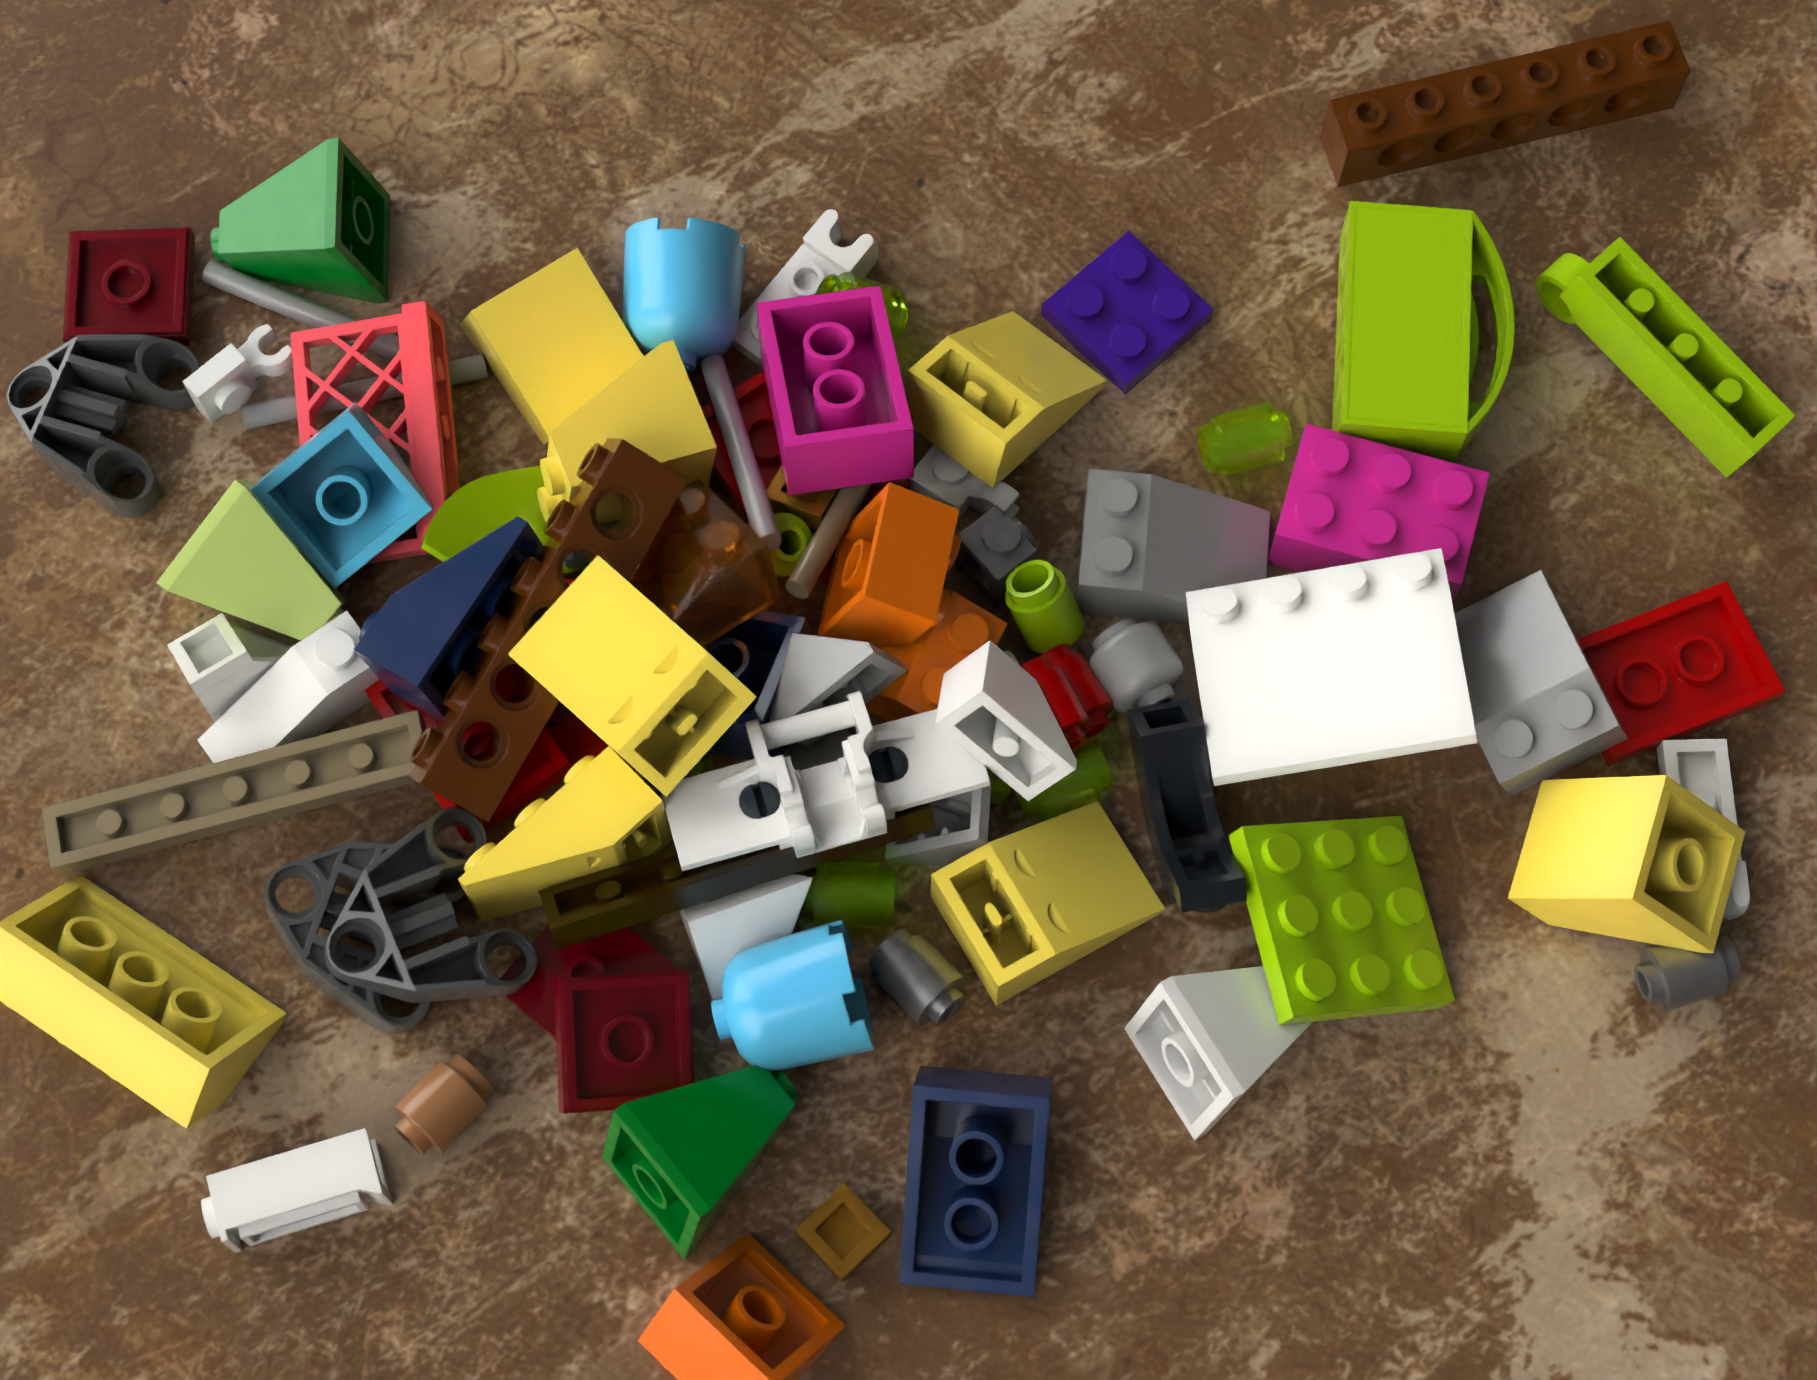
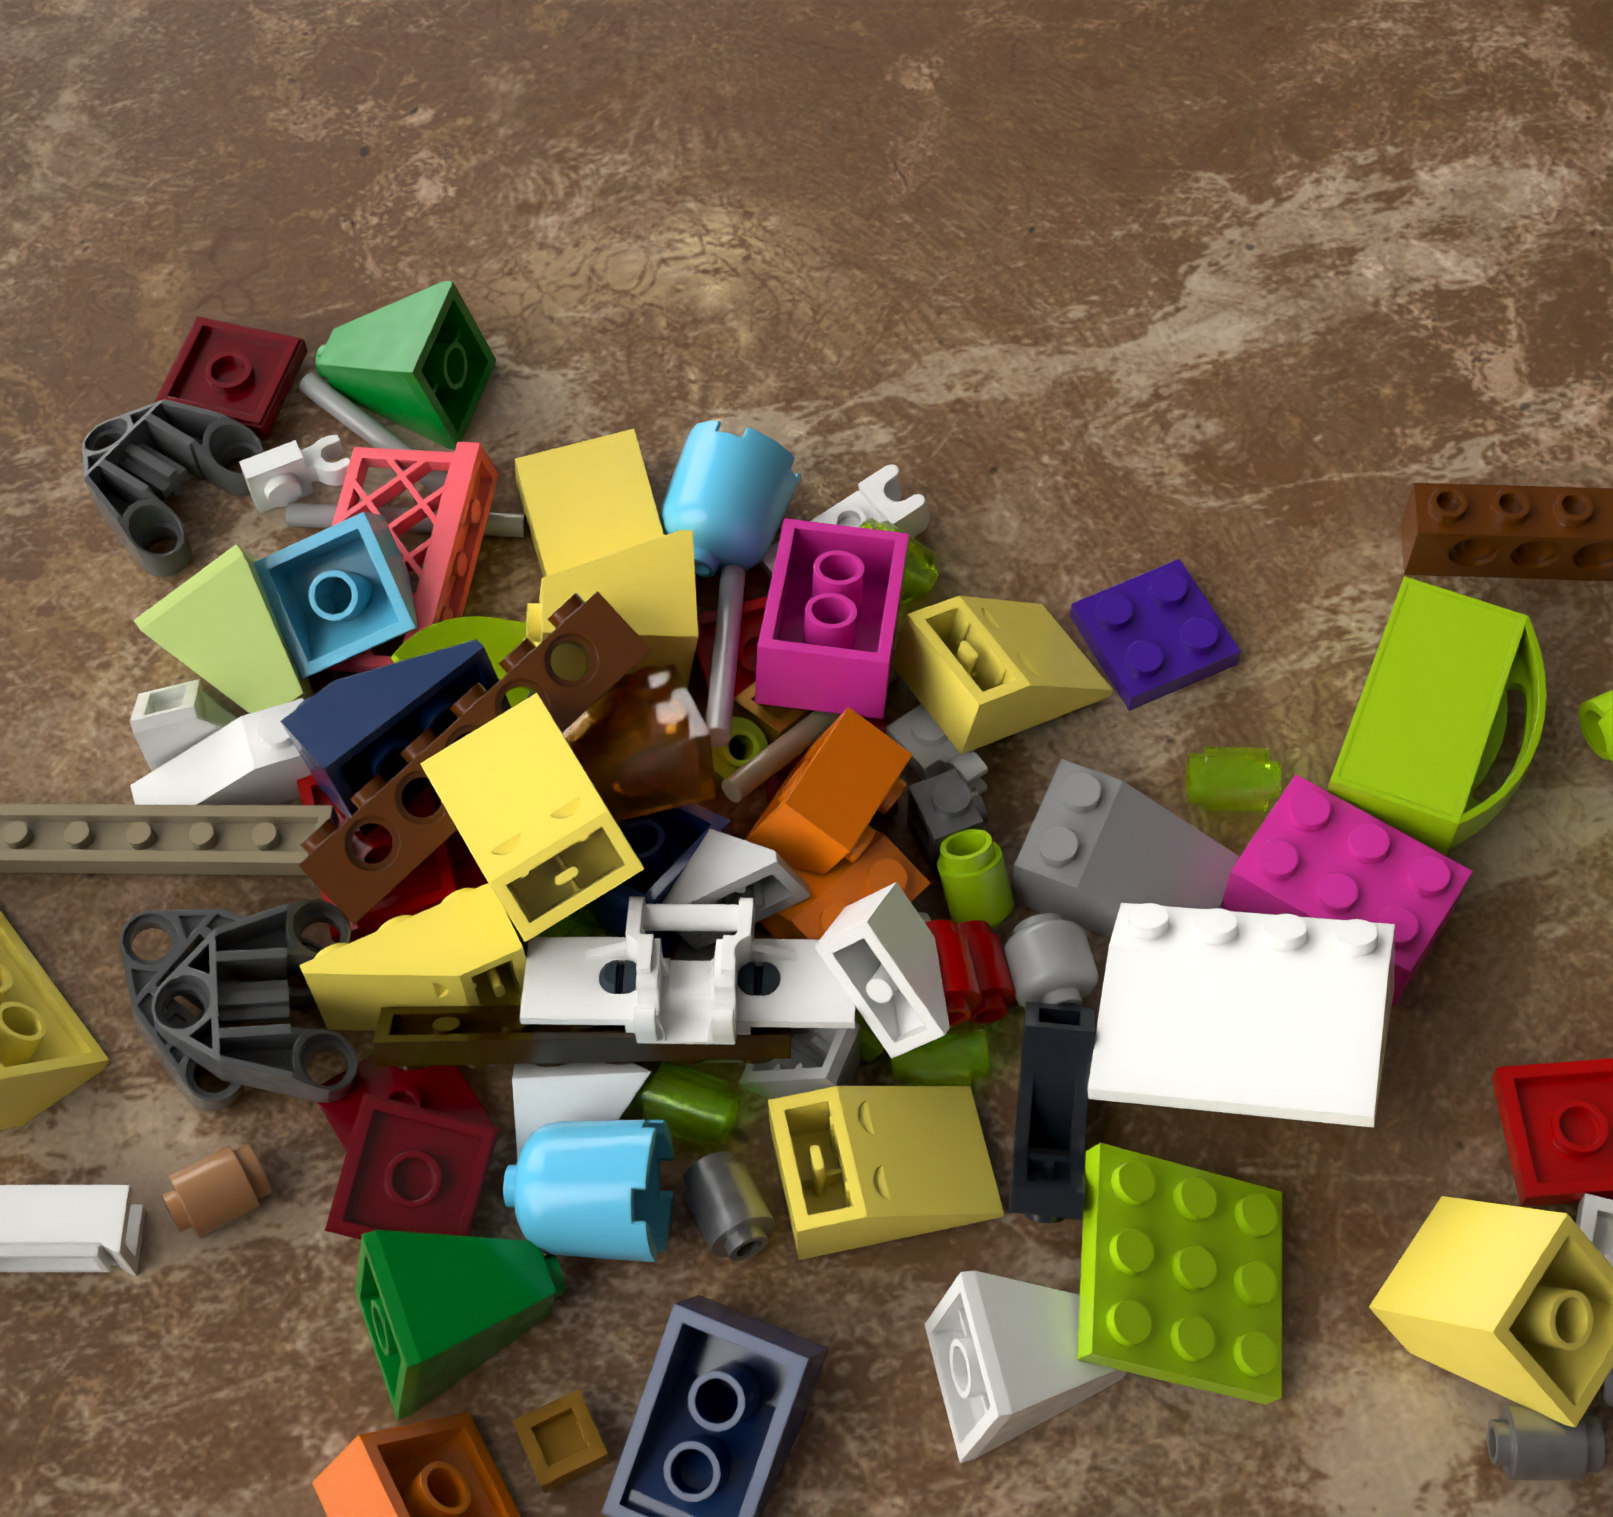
camera: 20 degrees right, 10 degrees down
light grey slope [1455,570,1628,796] -> none

